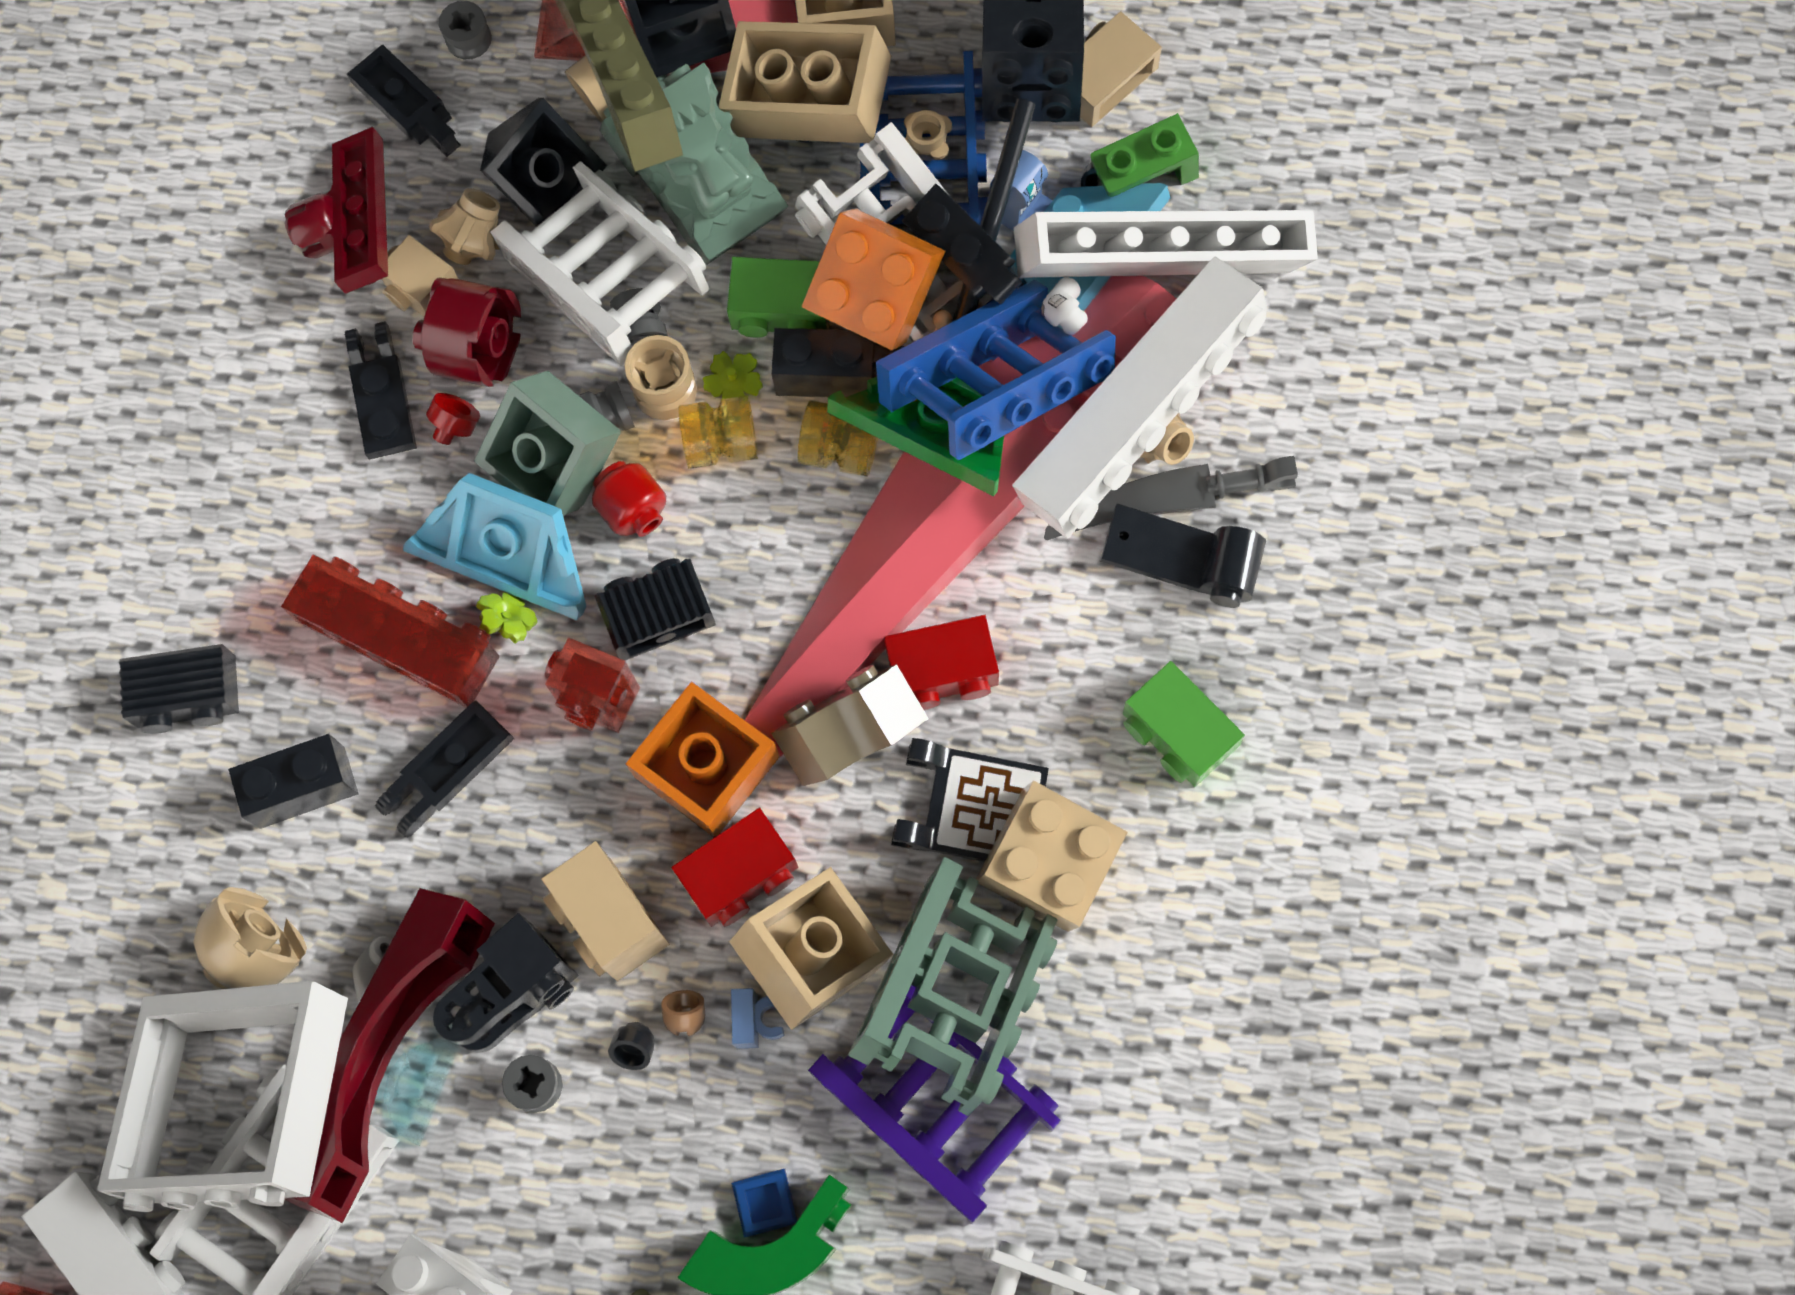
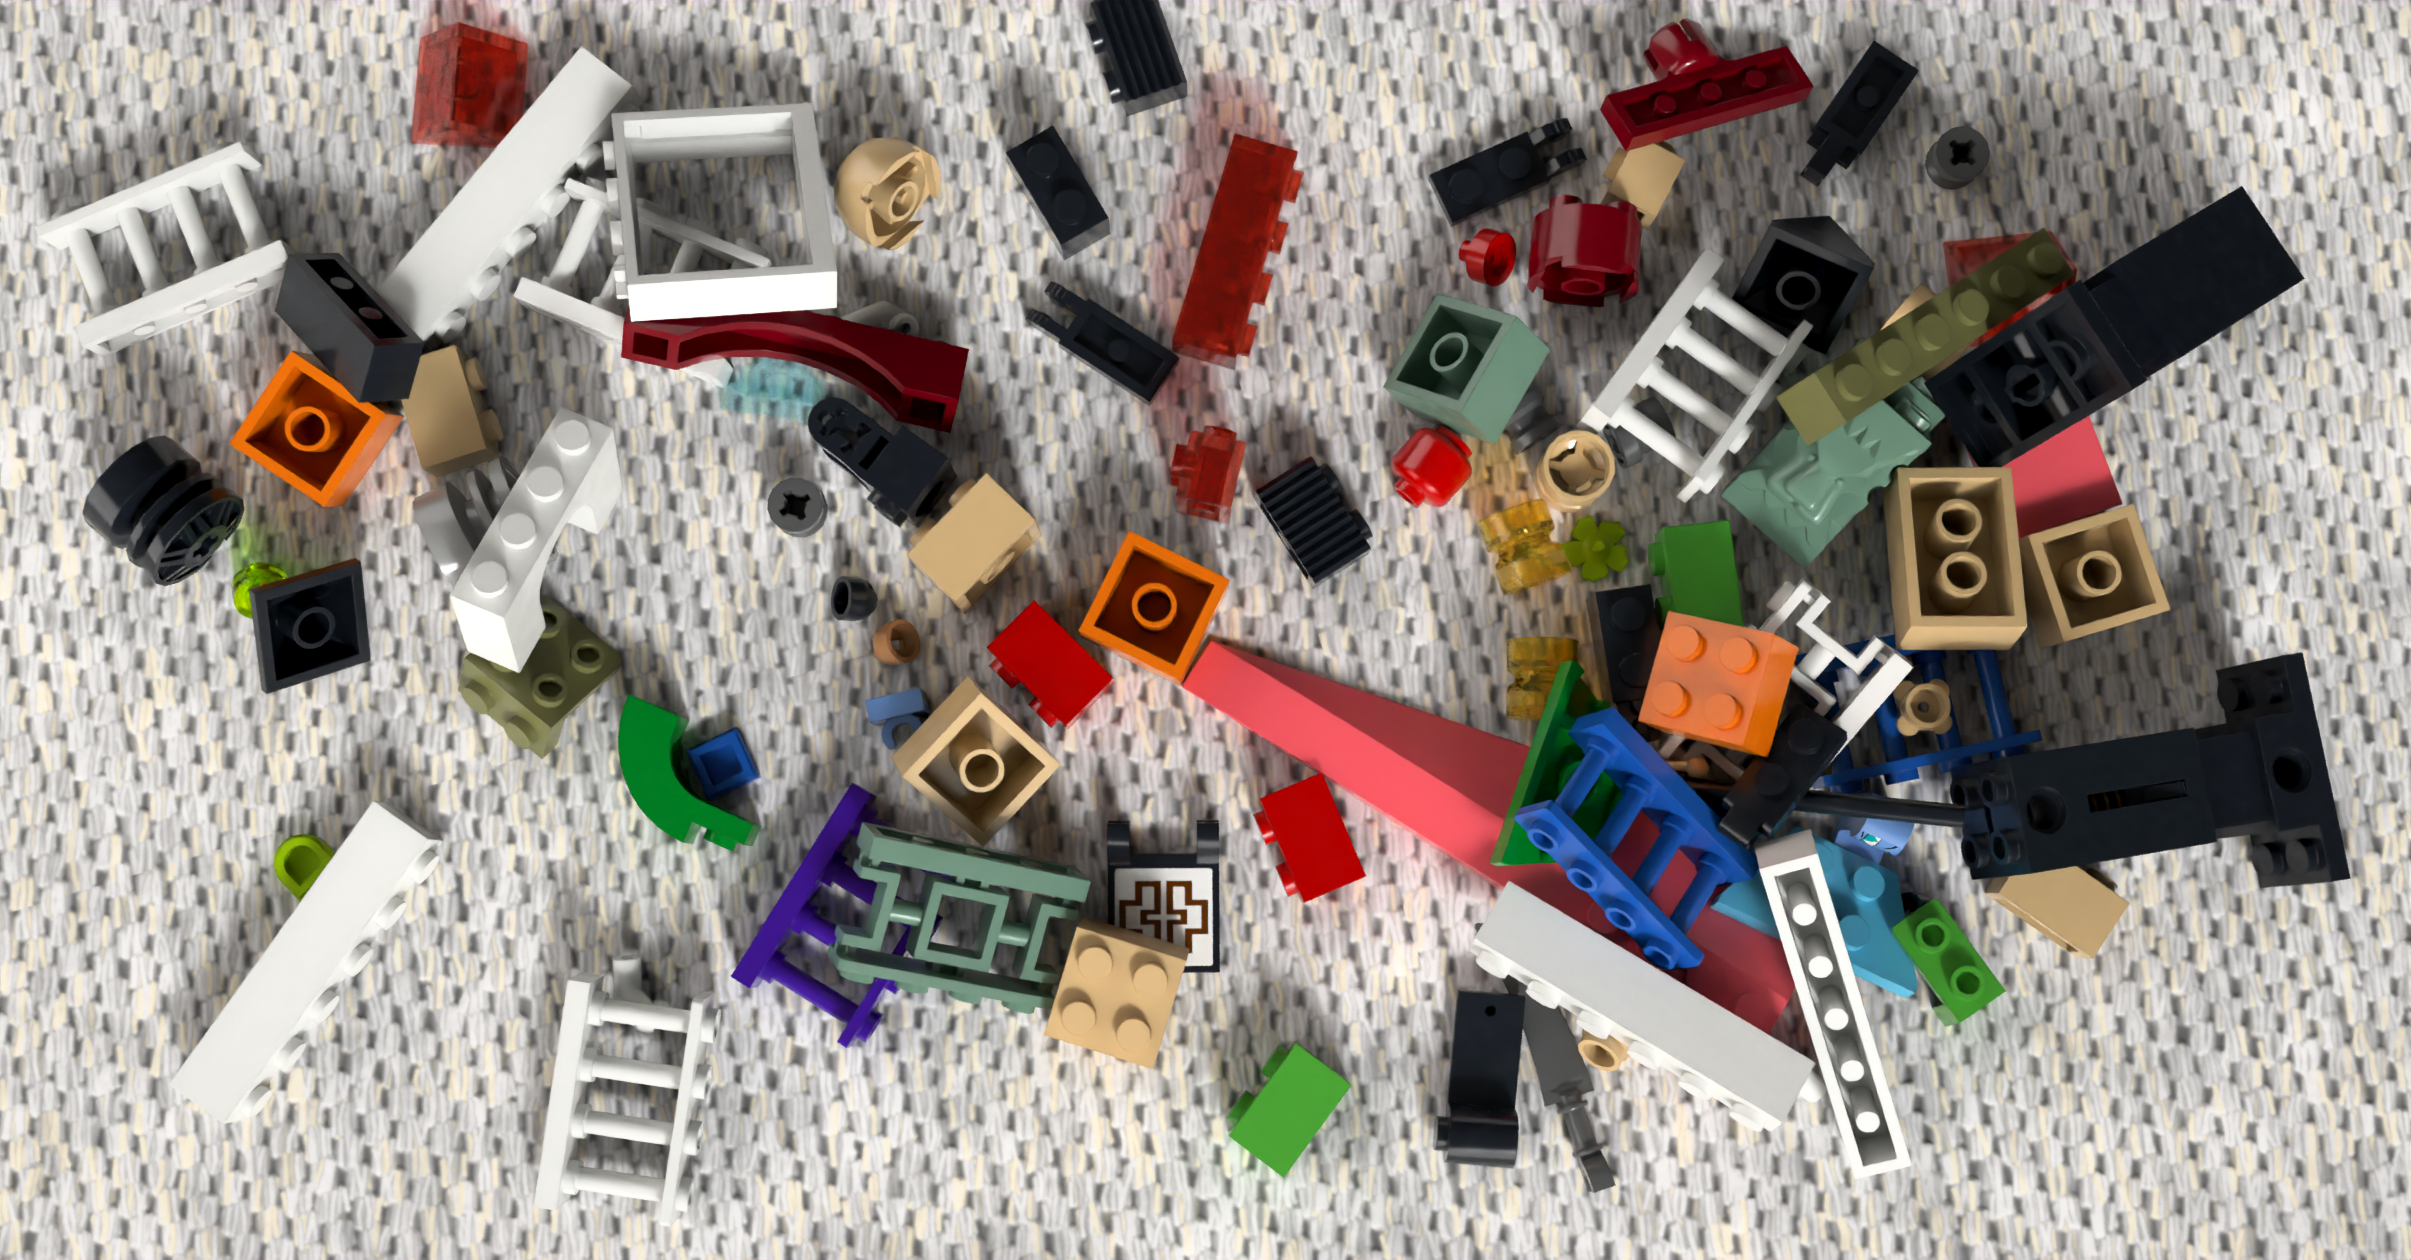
camera: 70 degrees right, 10 degrees up
medium azure wing [403,473,587,620] -> none
tan rock [429,188,500,265] -> none
lime plant [476,592,538,644] -> none
dark tan brick [771,664,929,786] -> none
white arm [1041,277,1088,335] -> none

